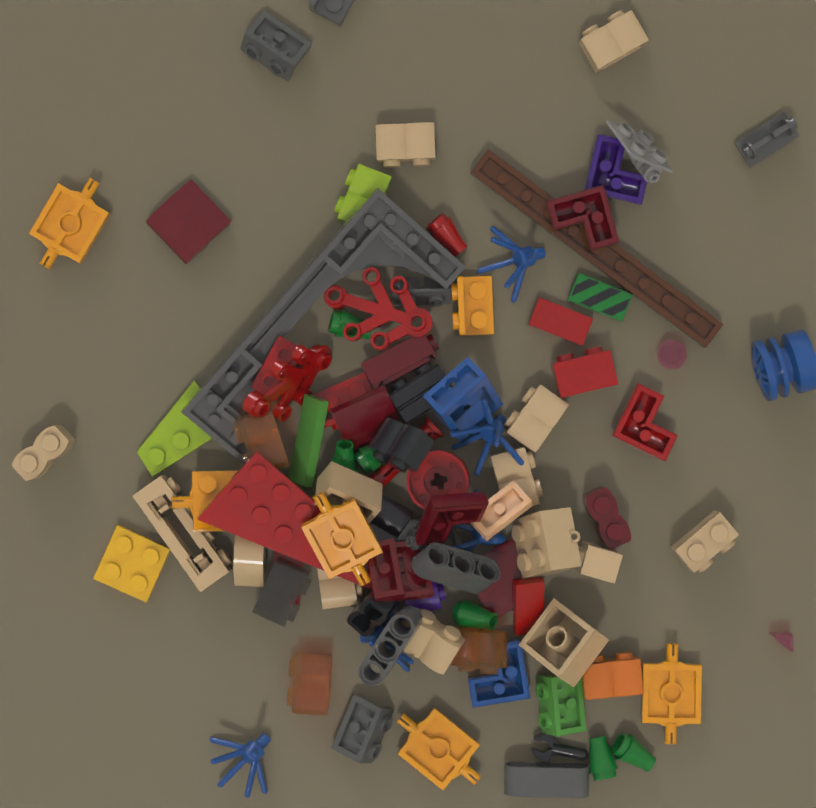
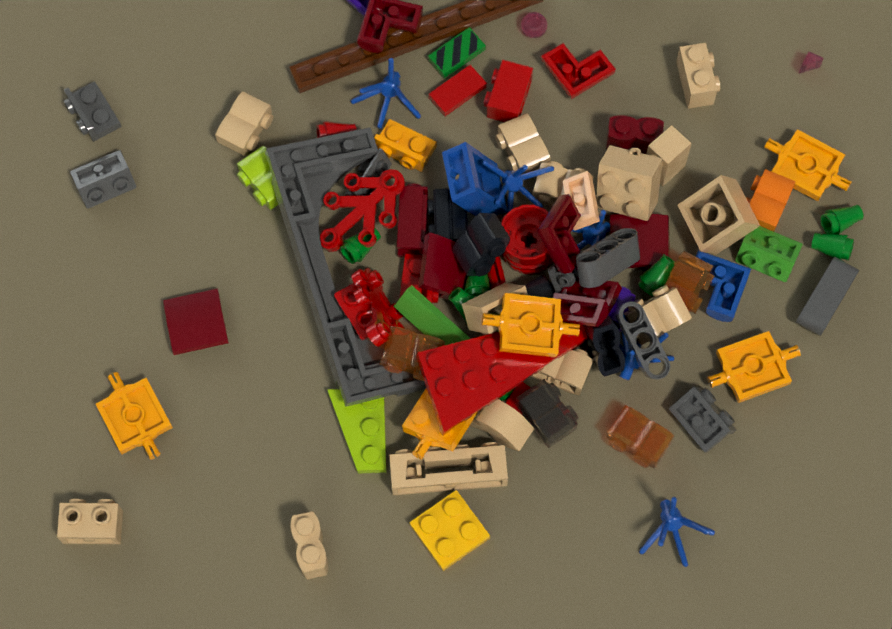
camera: 55 degrees left, 20 degrees down
red tile [513,576,544,636] -> none
black bar [531,733,587,765] -> none

